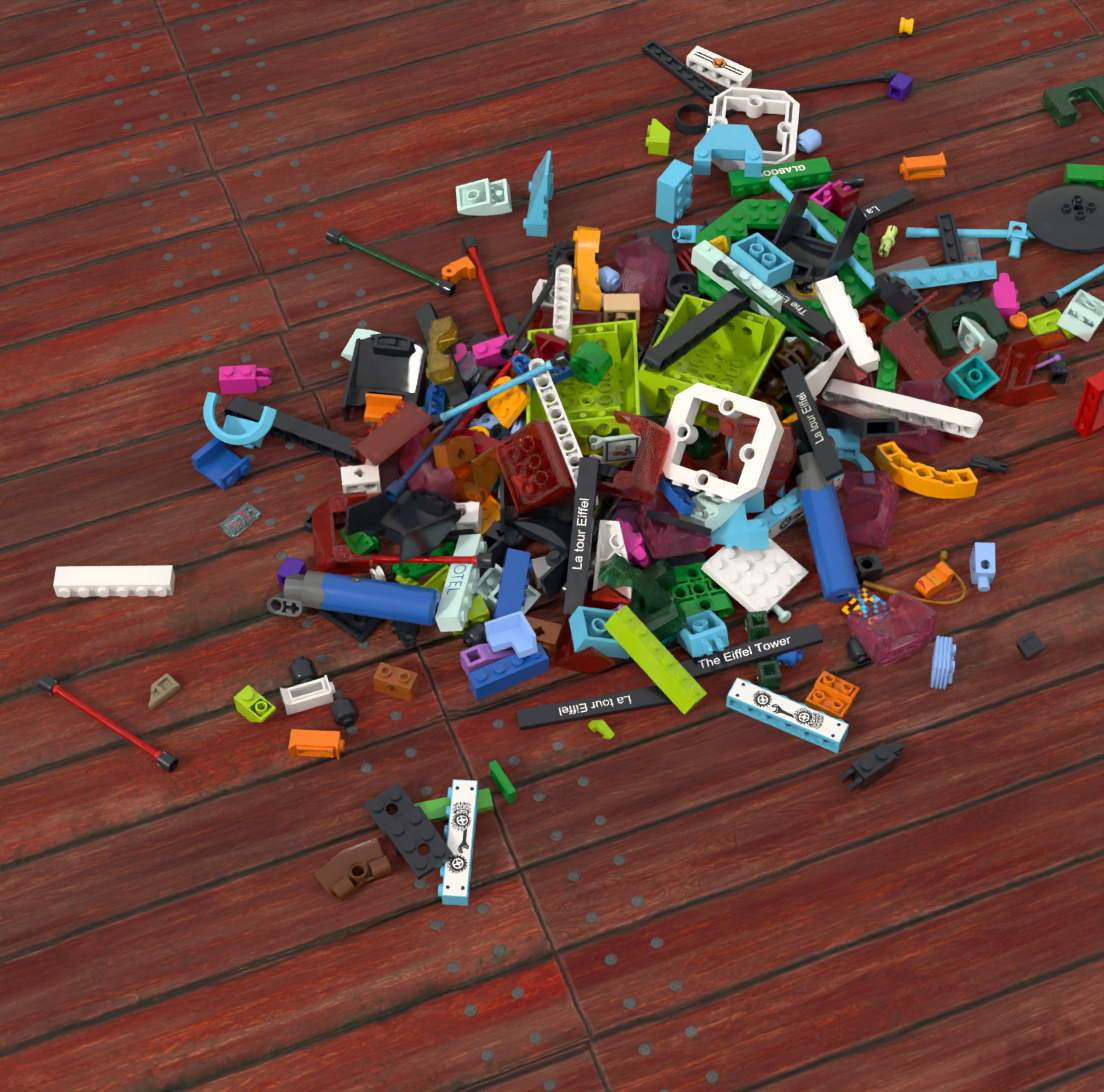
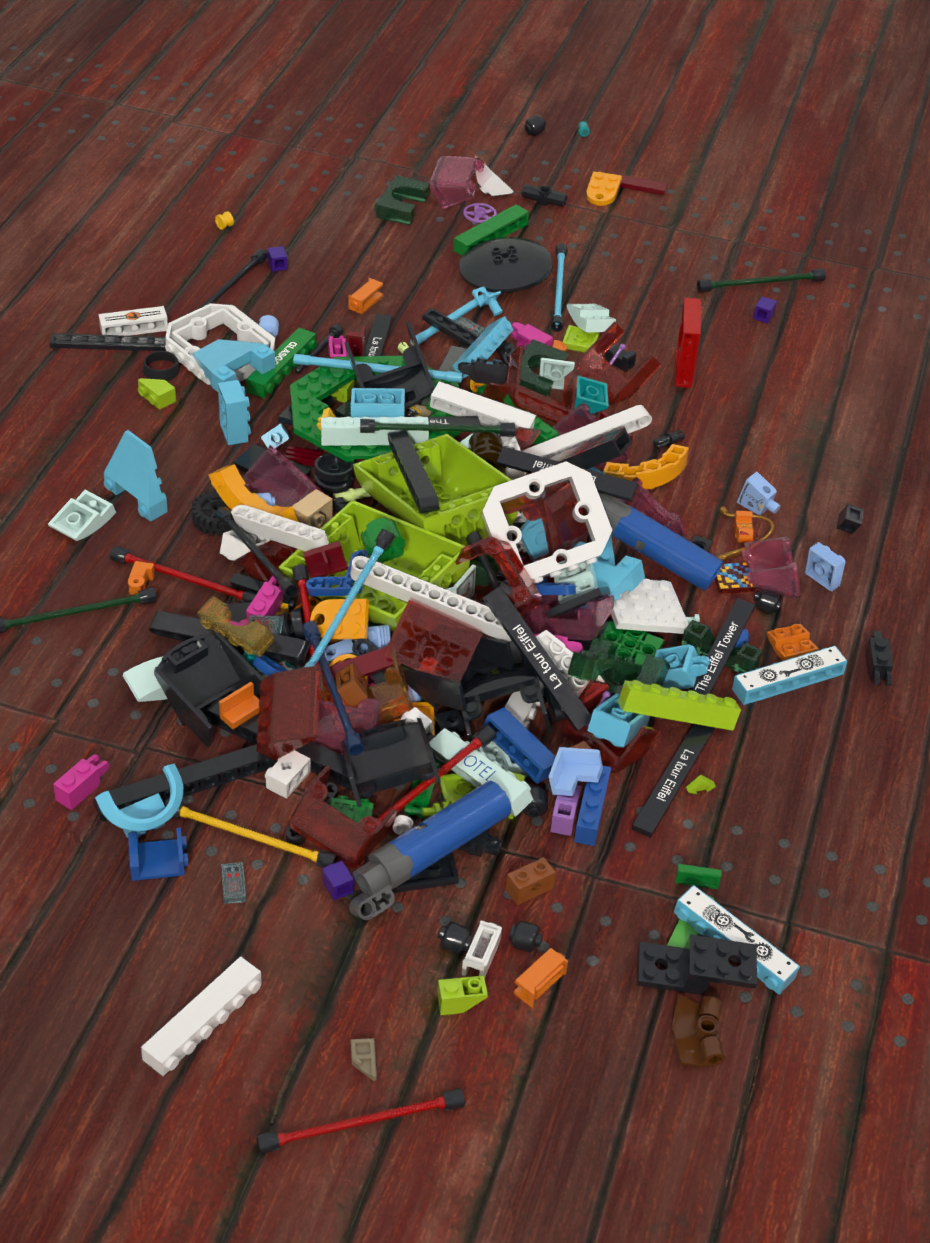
camera: 55 degrees left, 10 degrees down
none -> yellow hose [164,798,338,868]

